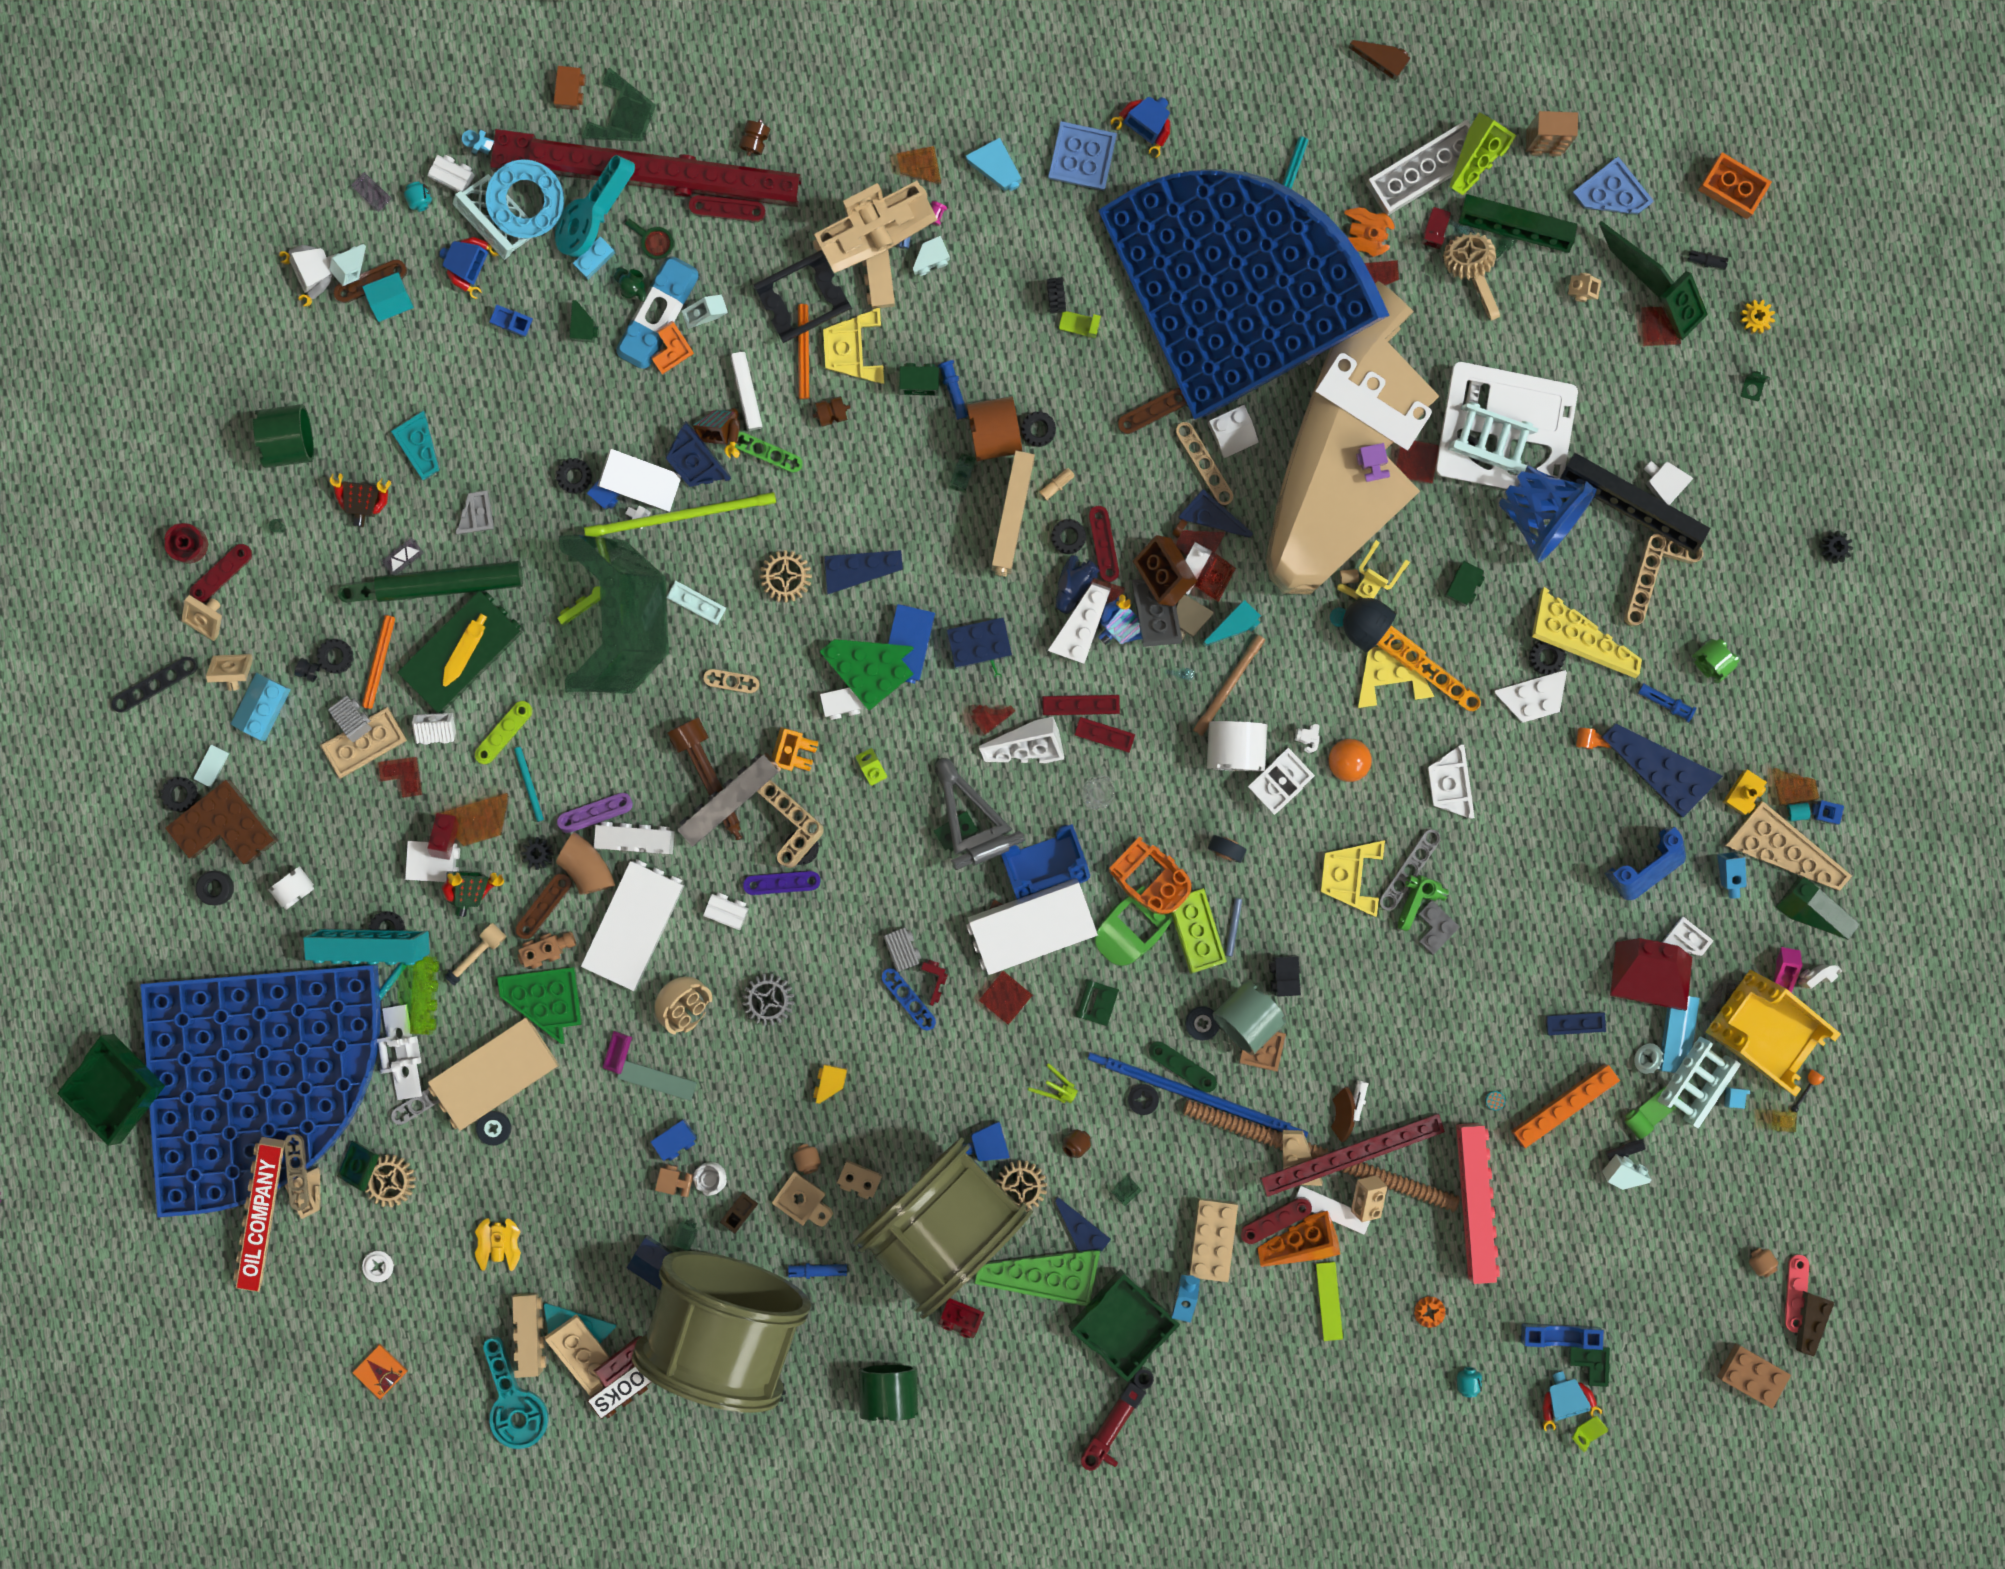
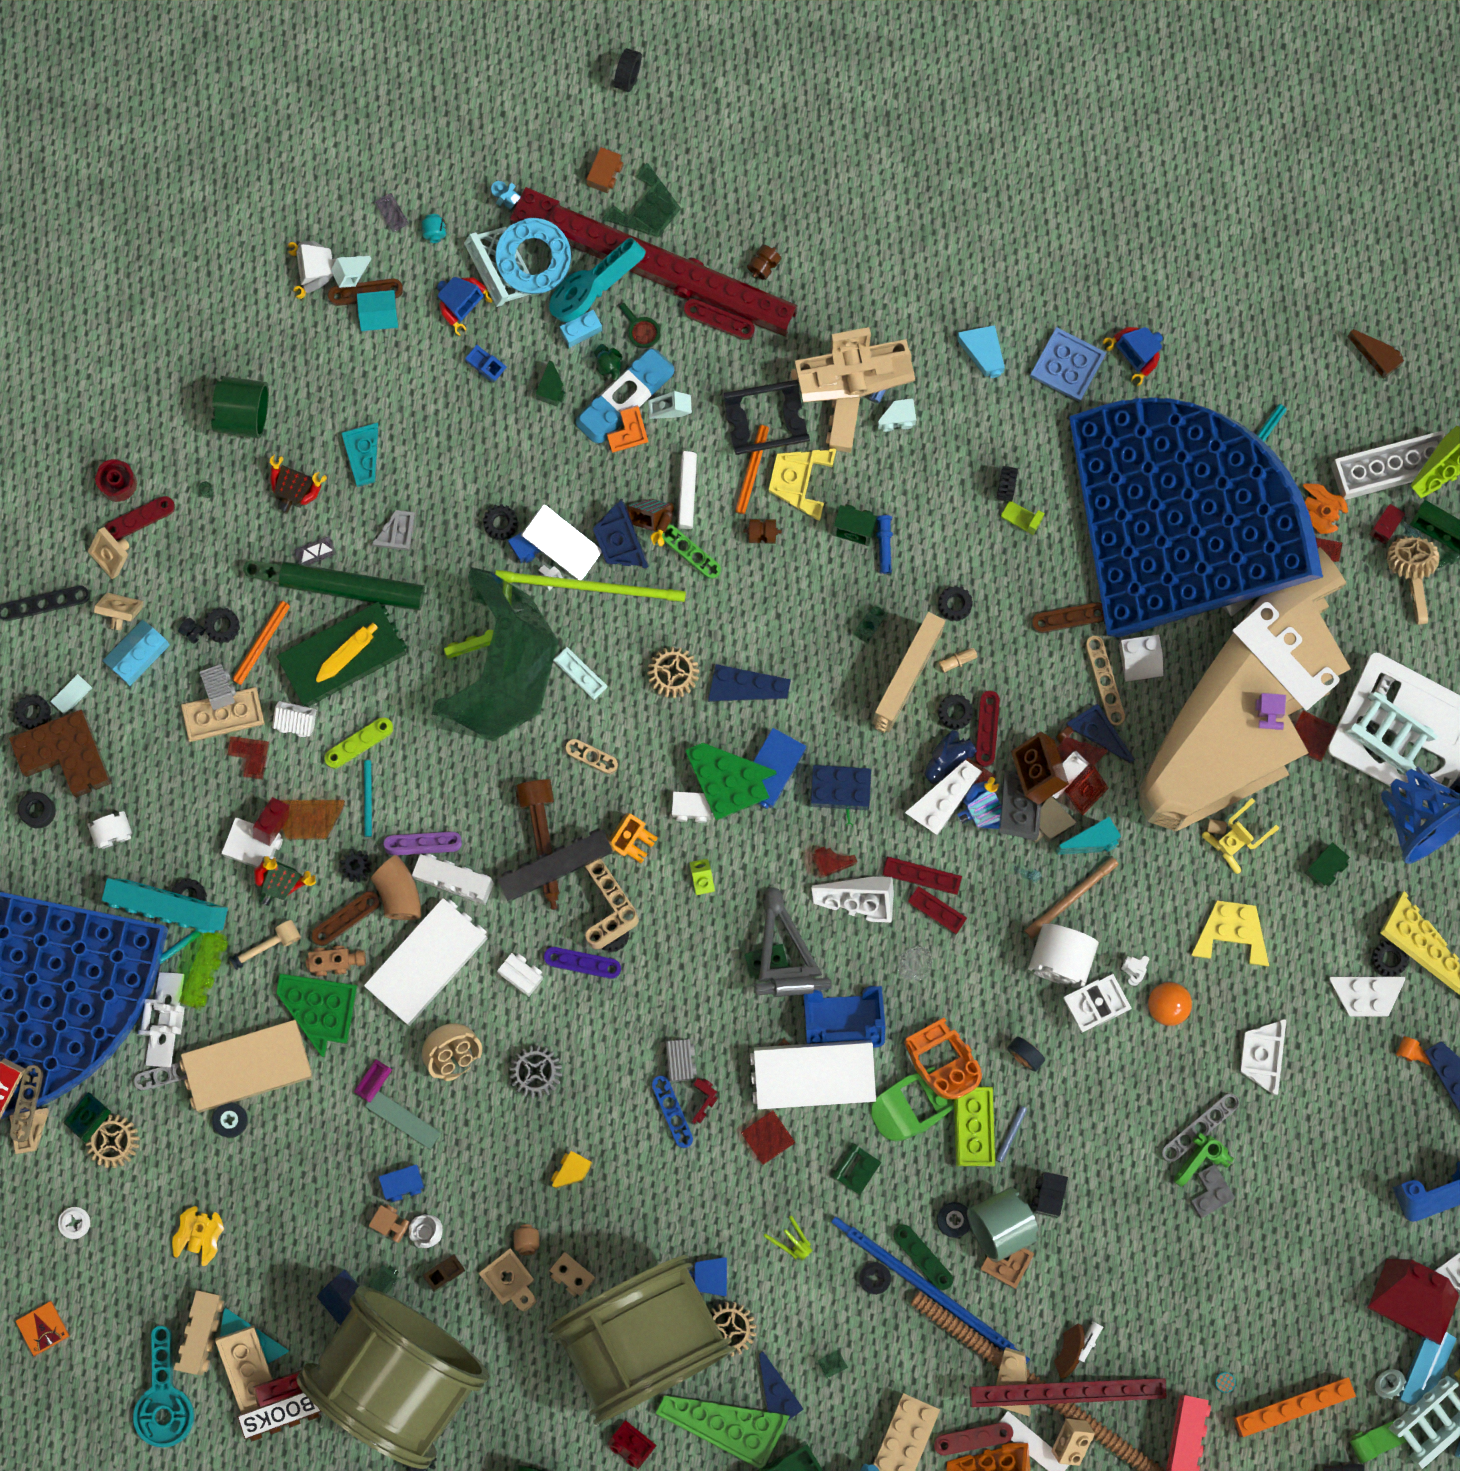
camera: 15 degrees right, 10 degrees down
white brick [428,155,475,192] -> none
blue pin [788,1263,847,1279] -> none
clear orange wing [896,146,941,184] -> none
dark pink bush [931,201,947,226] -> none
dark orange brick [967,396,1022,461] -> none
reddish brown head [1062,1129,1091,1158] -> none
light yellow wing [1320,840,1385,917] -> none
teal tile [1329,607,1346,627] -> none
piece [1343,598,1481,711] -> none
dark blue plate [1546,1012,1606,1036] -> none

